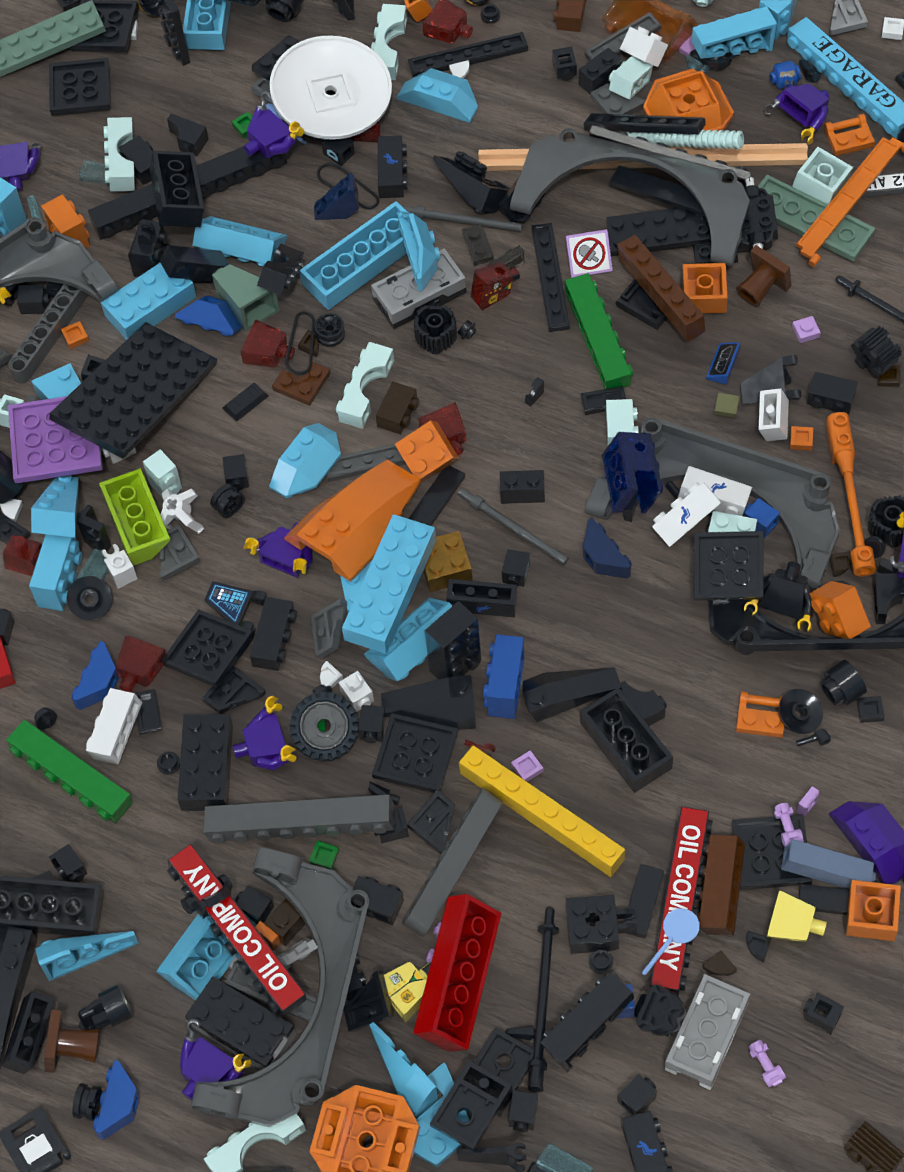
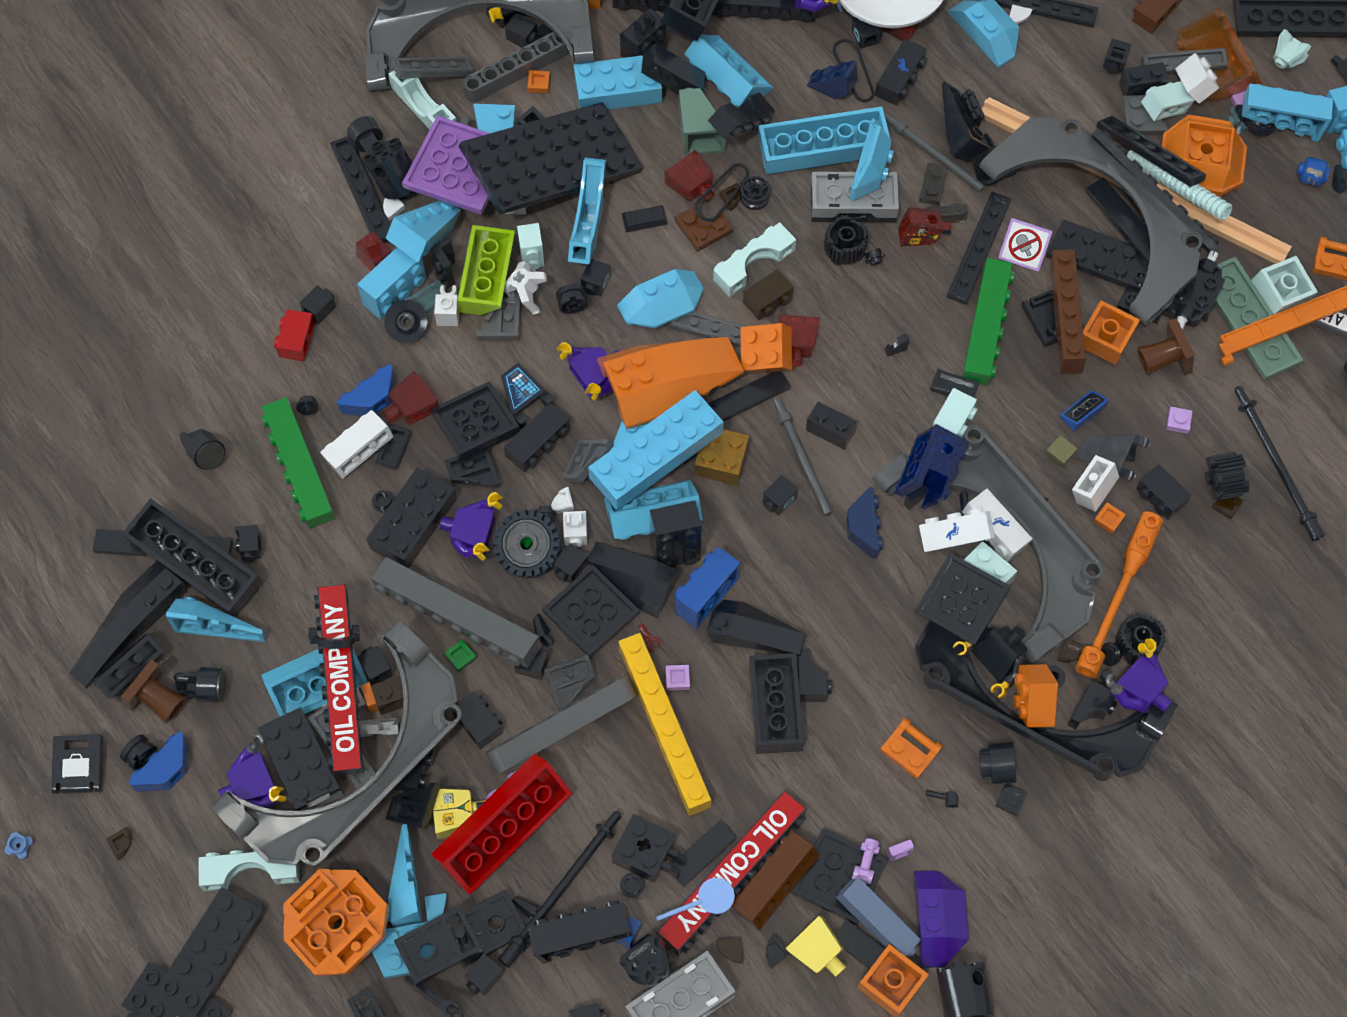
camera: 25 degrees right, 5 degrees up
blue slope [175,295,241,336] -> none
black brick [446,579,517,617] -> none
blue brick [743,498,780,538] -> none
dark purple torso [764,84,829,145] -> none
black dish [778,689,823,734] -> none
none -> medium azure arch [568,157,606,264]

